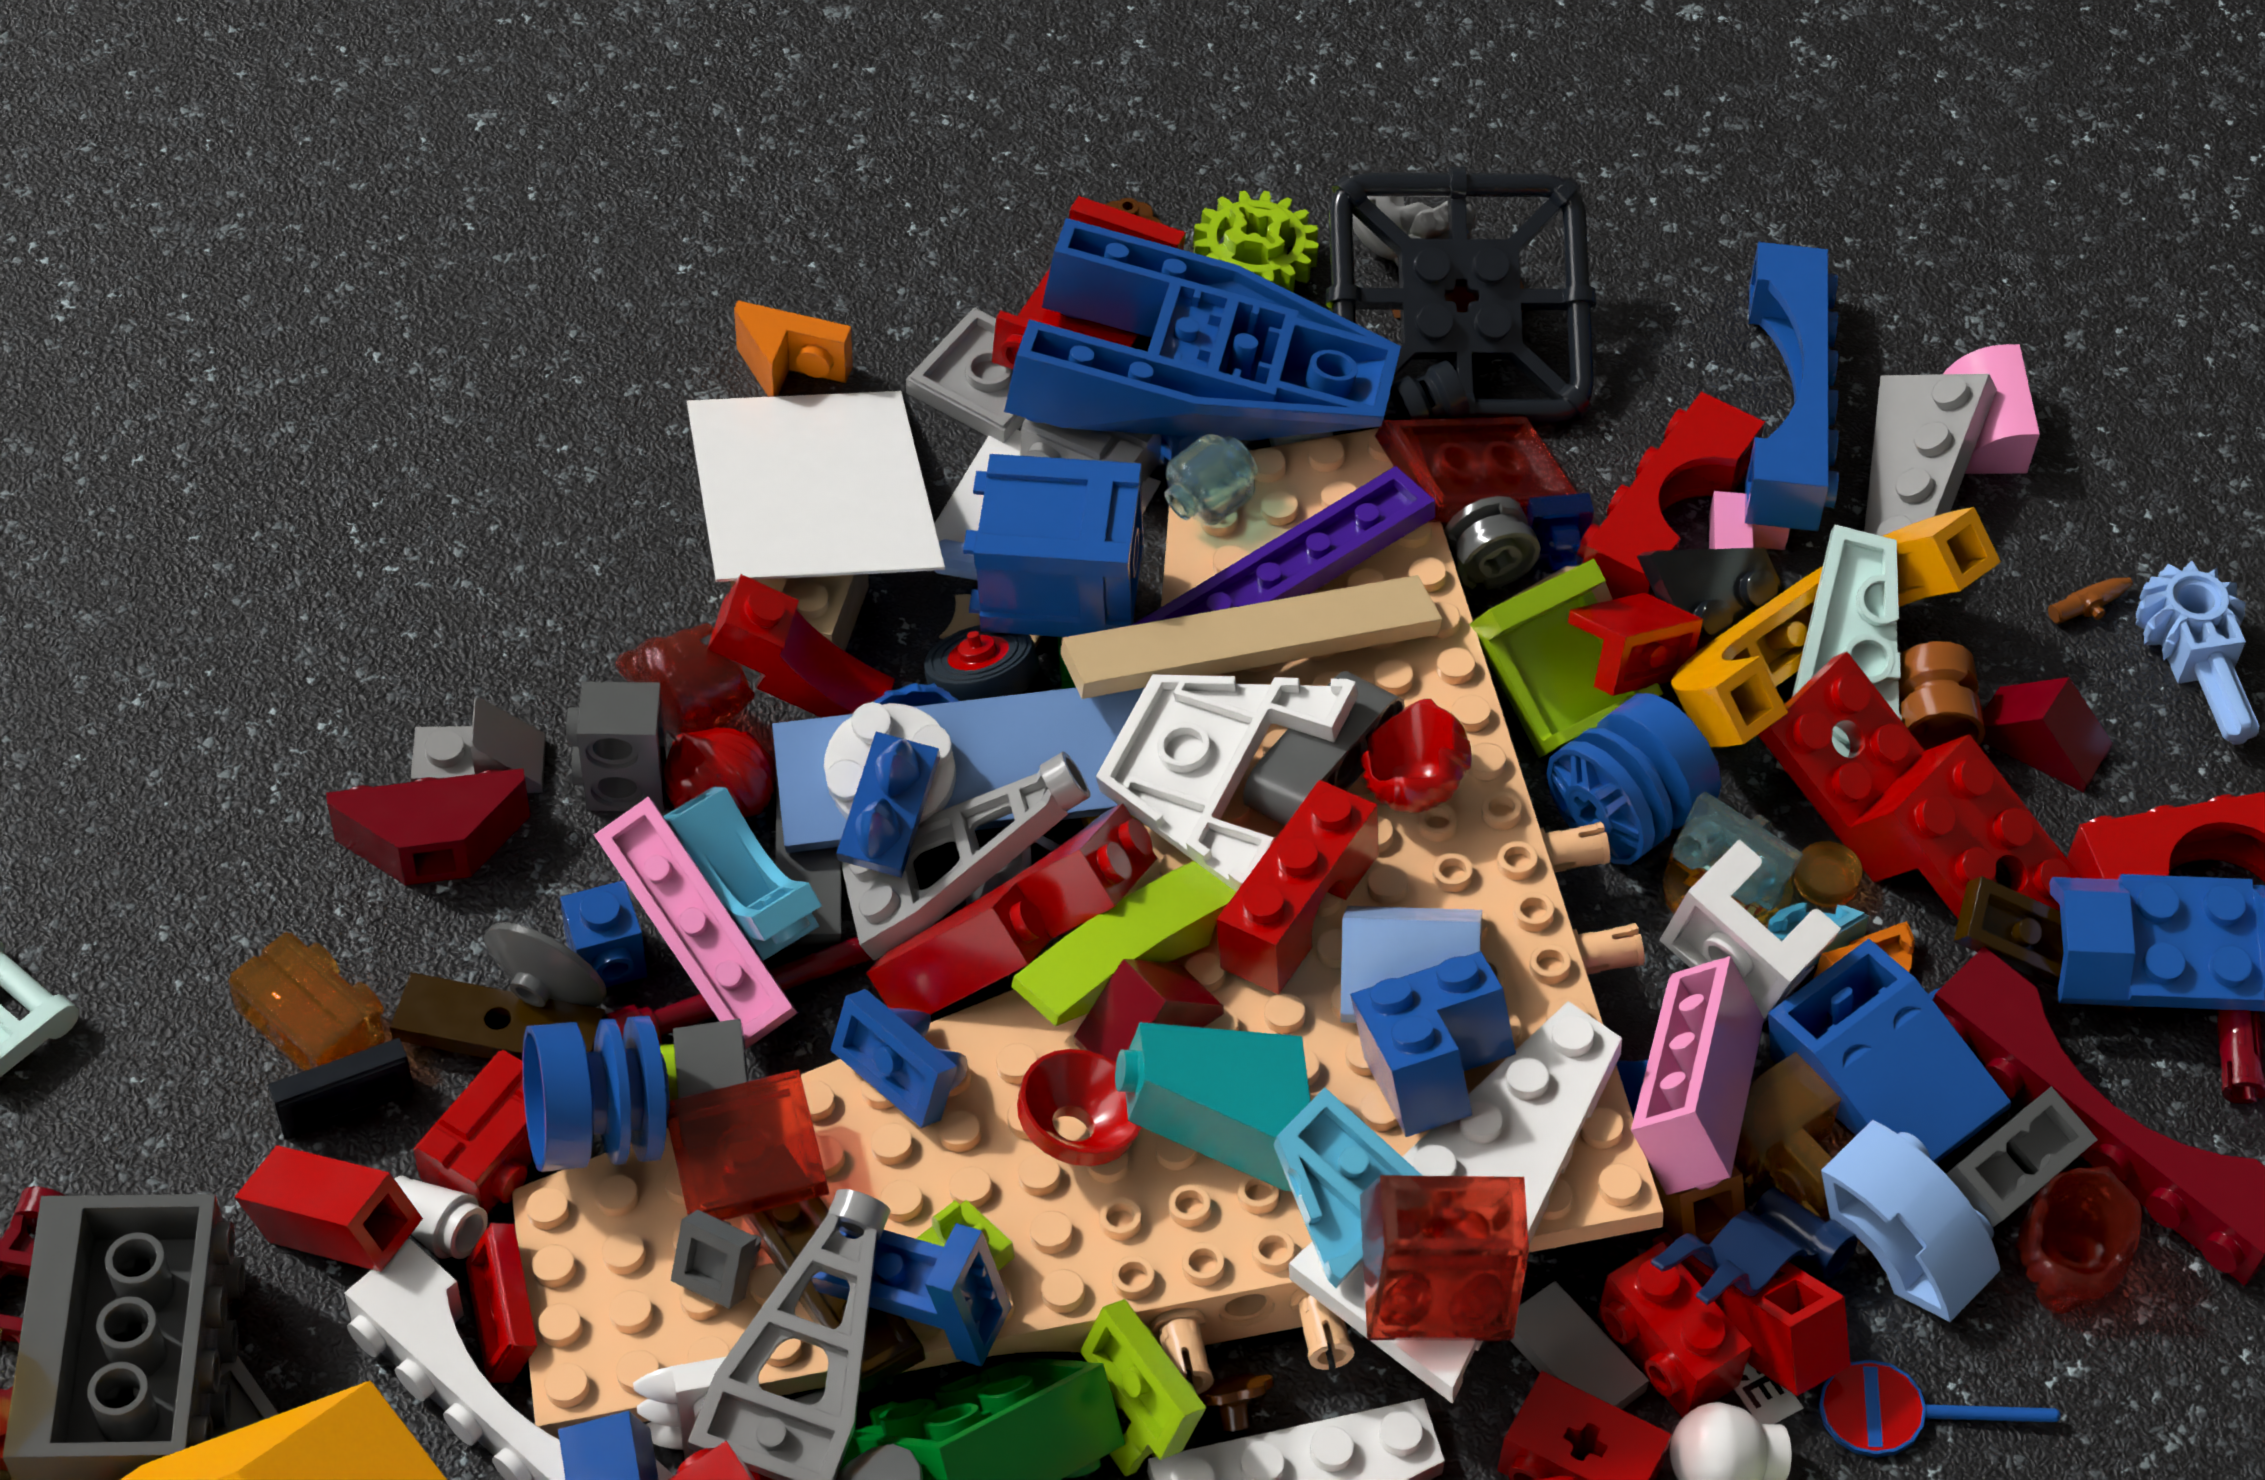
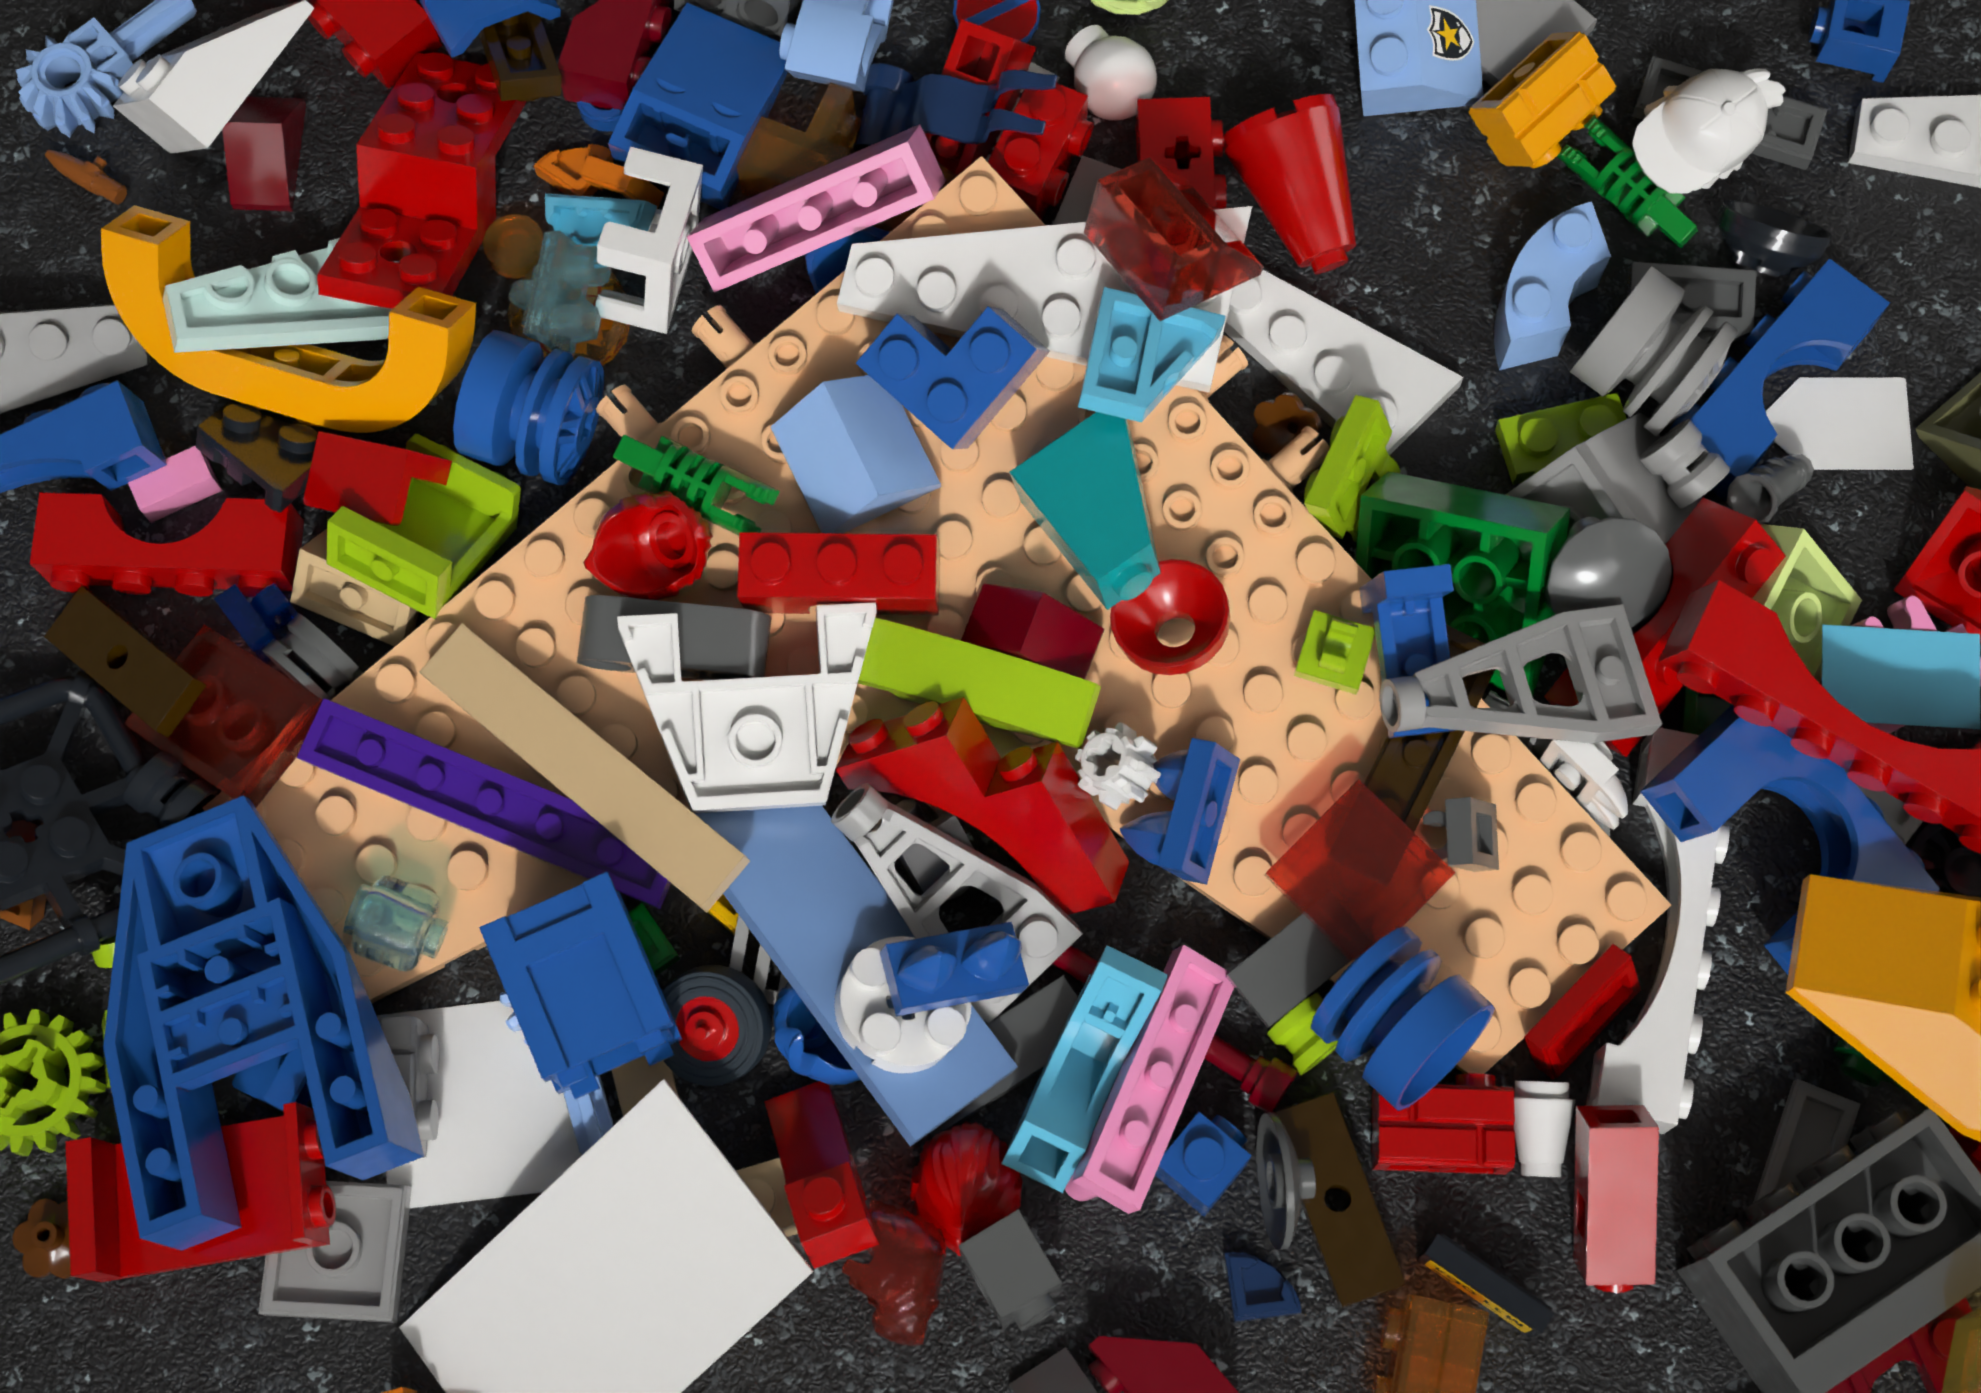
camera: 115 degrees left, 20 degrees up
dark orange wheel [1898,641,1986,751] -> none
none -> dark brown tile [44,586,207,737]
none -> white slope [113,0,314,154]
none -> green hinge [613,435,780,536]
none -> white gear [1075,722,1161,810]
none -> dark blue tile [1223,1252,1302,1323]

